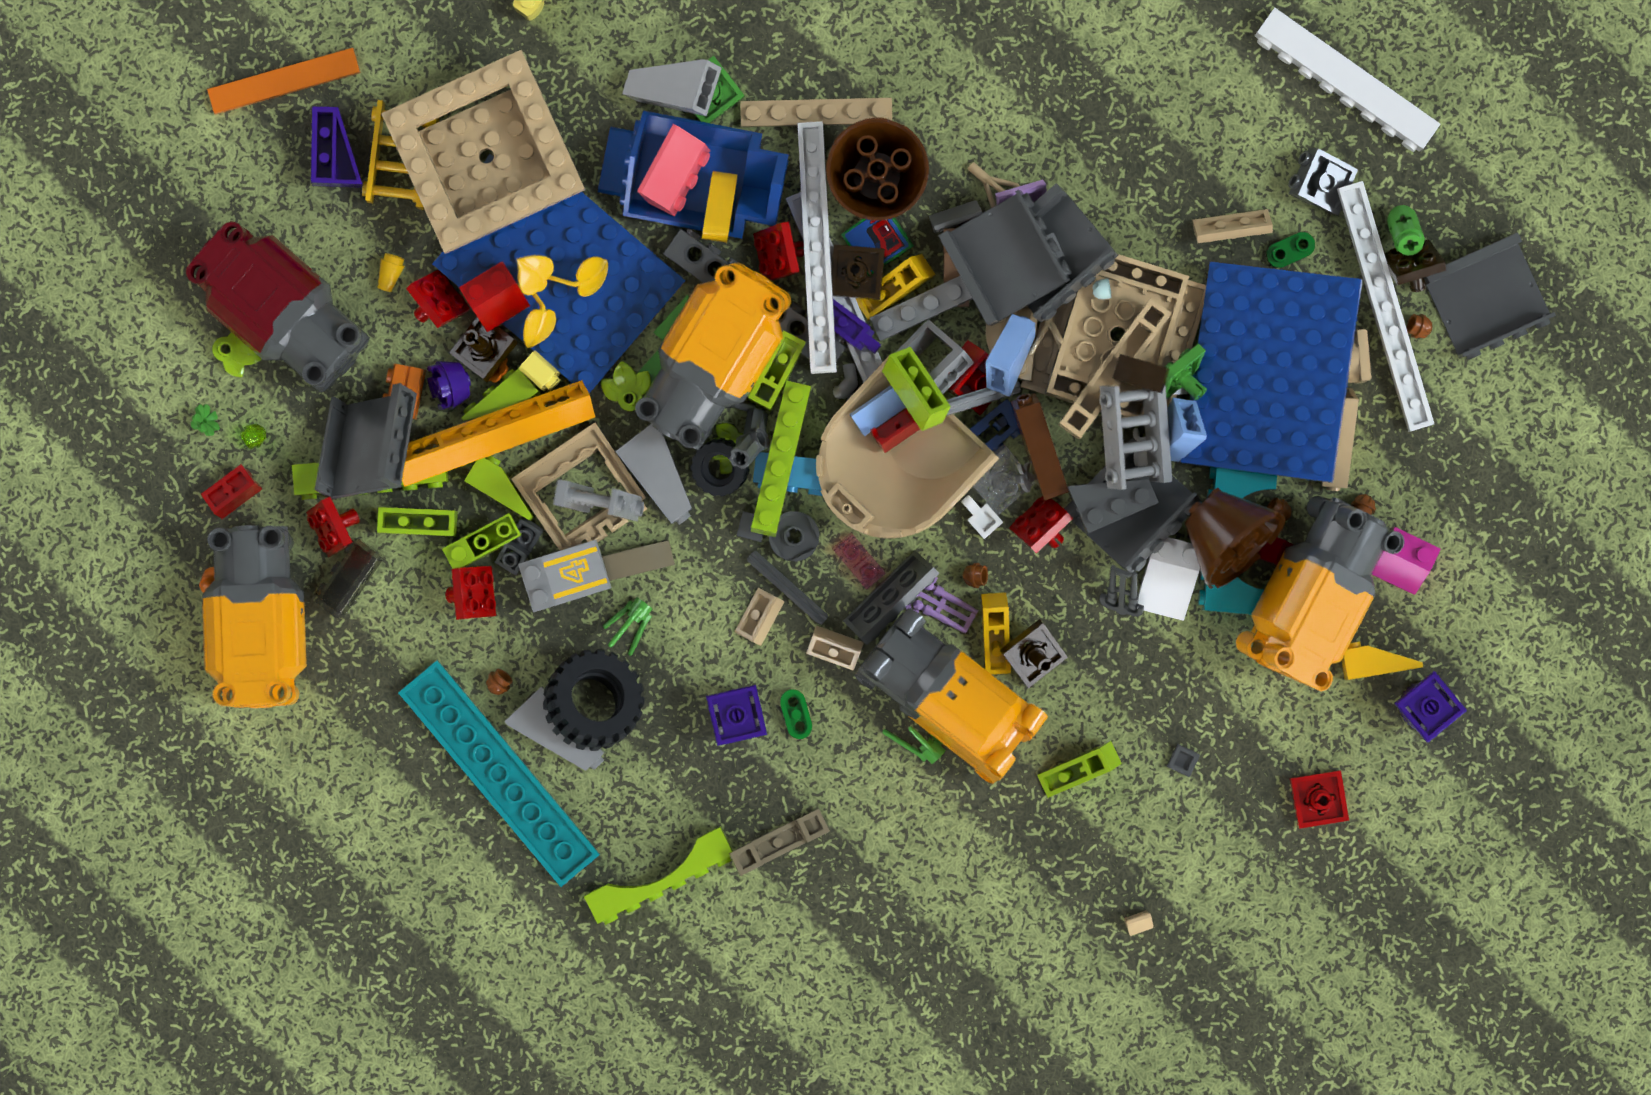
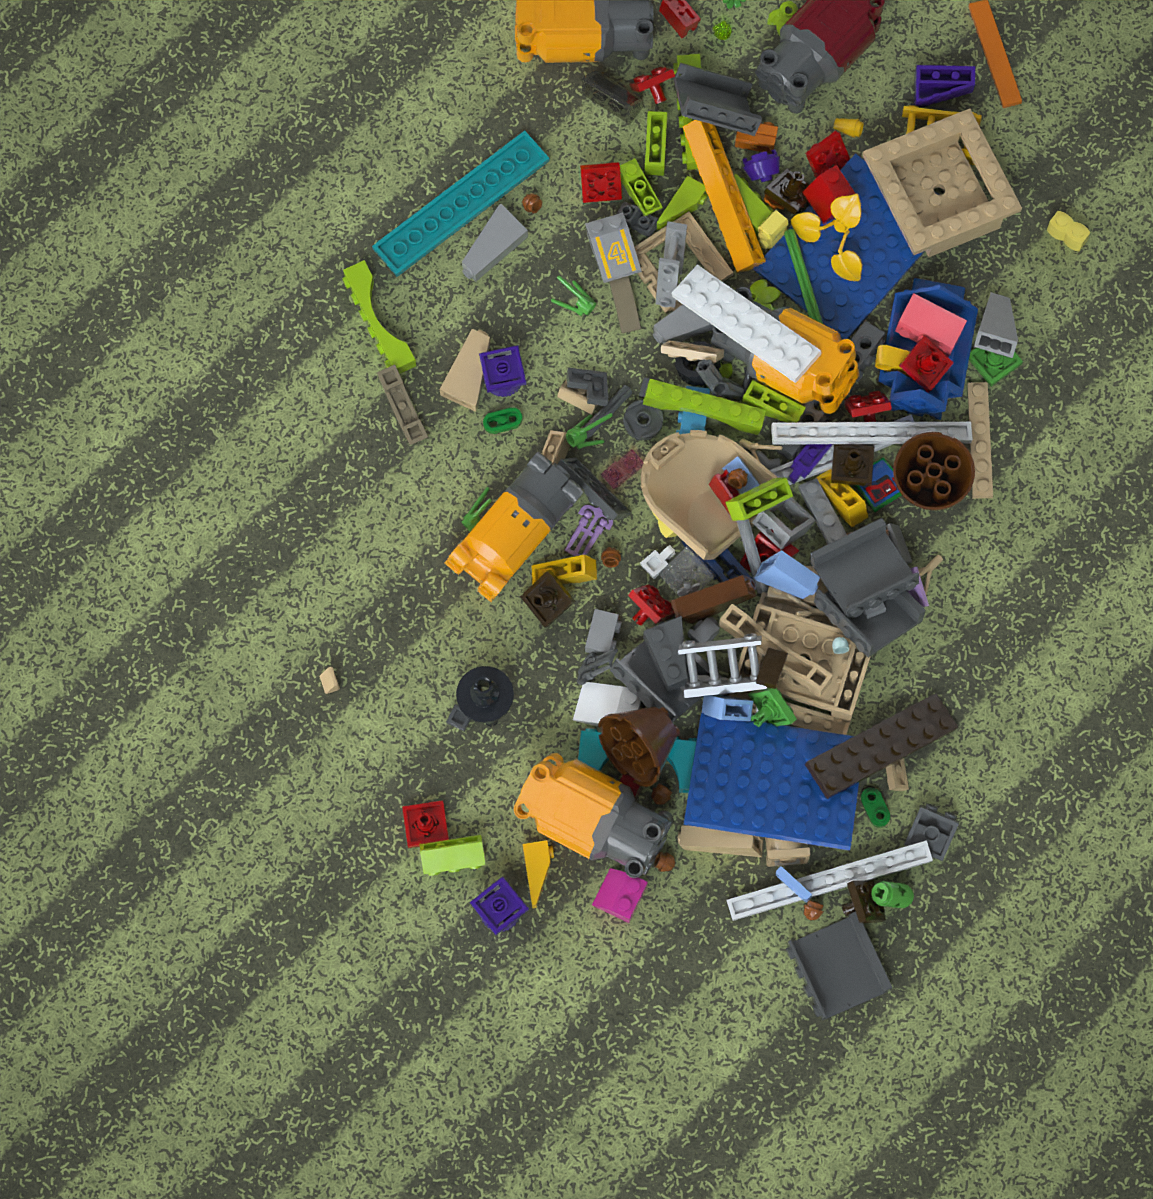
camera: 95 degrees right, 15 degrees down
black tyre [543,649,645,751] -> none
lime slope [1037,741,1122,798] -> none
white brick [1255,8,1440,152] -> none
none -> lime brick [419,835,486,876]
none -> tan slope [440,329,491,412]
none -> black piece [456,666,514,727]
none -> dark grey plate [566,367,608,406]
none -> bright green plant [566,413,613,449]
none -> light grey brick [585,609,622,655]
none -> tan plate [661,340,724,364]
none -> white plate [671,265,822,383]
none -> light grey brick [688,617,720,643]
none -> dark orange plate [728,468,748,489]
none -> tan plant [739,438,783,463]
none -> light blue tile [776,866,812,902]
none -> bright green axle [784,229,823,324]
none -> dark brown plate [805,693,958,799]
none -> red plate [899,336,954,392]

